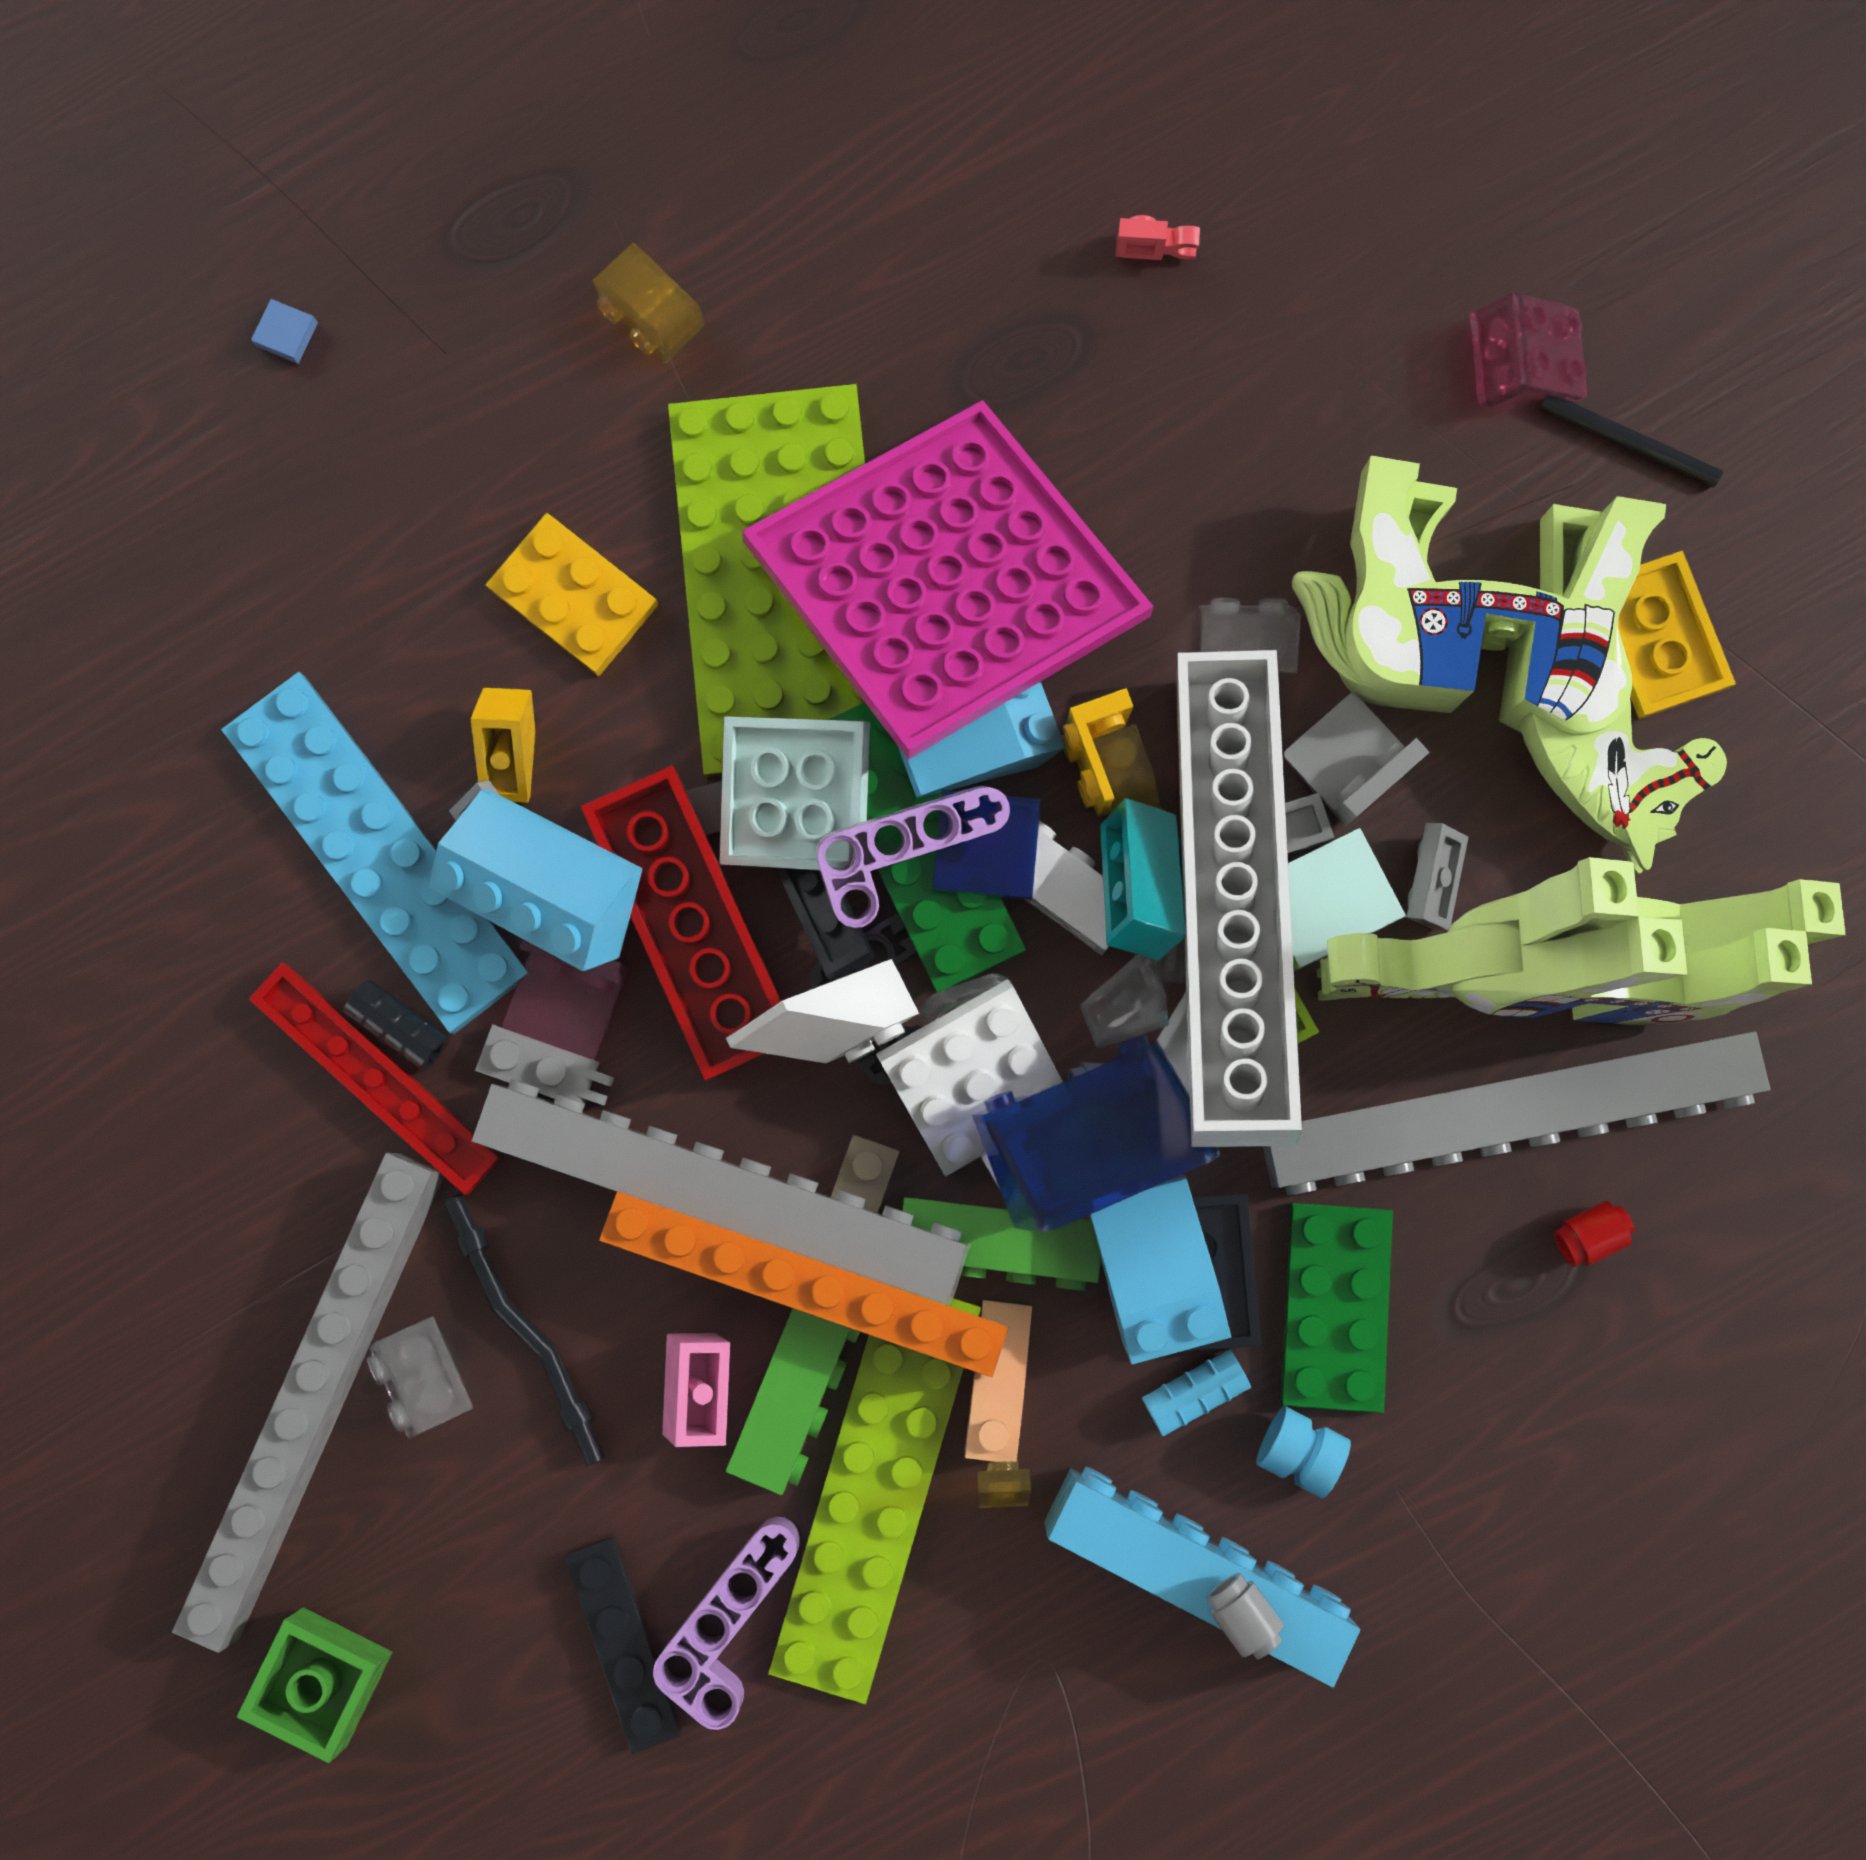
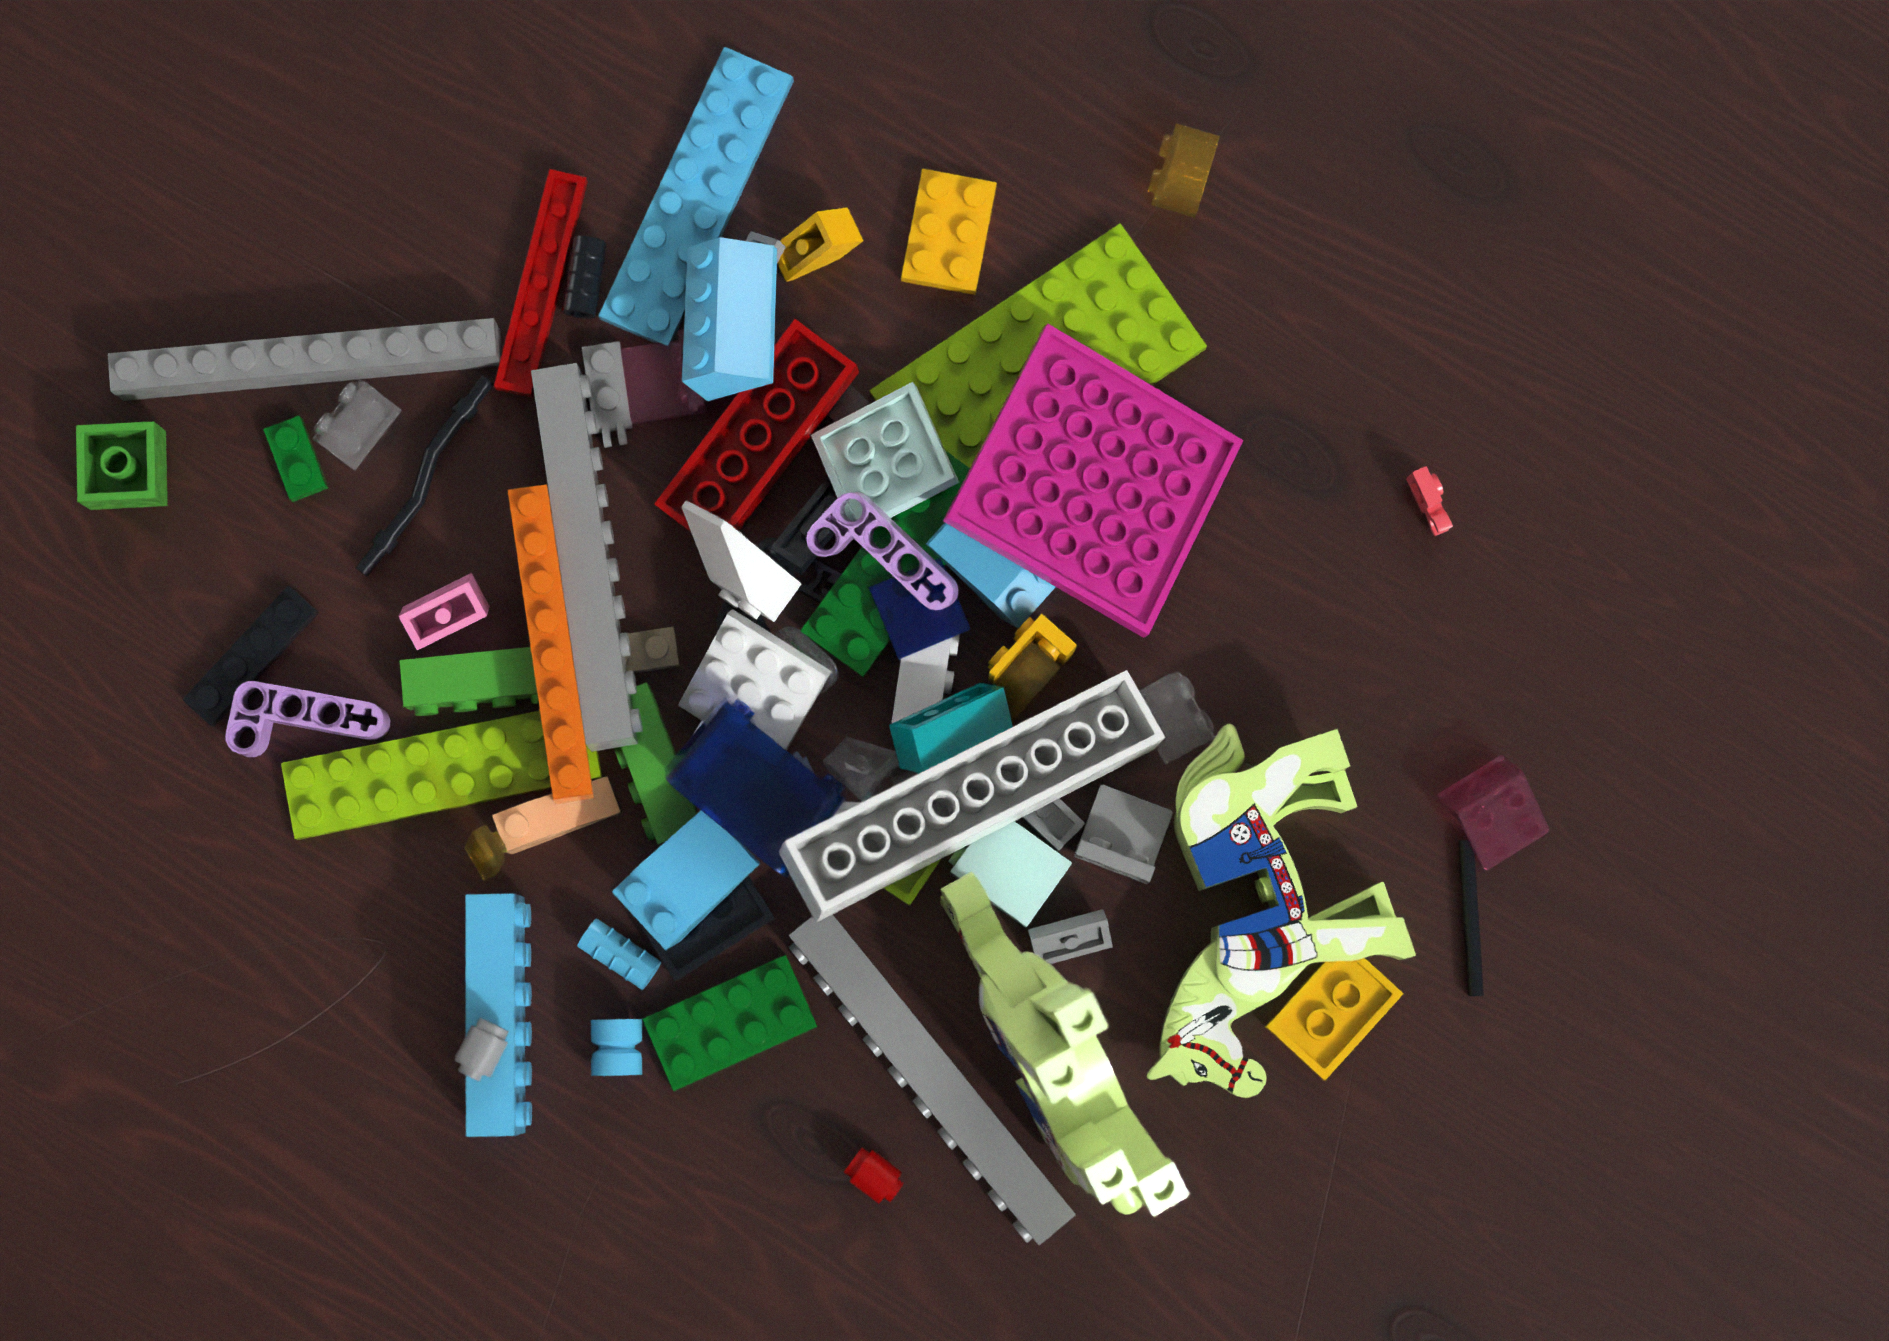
camera: 55 degrees right, 0 degrees up
none -> green plate [263,415,328,502]

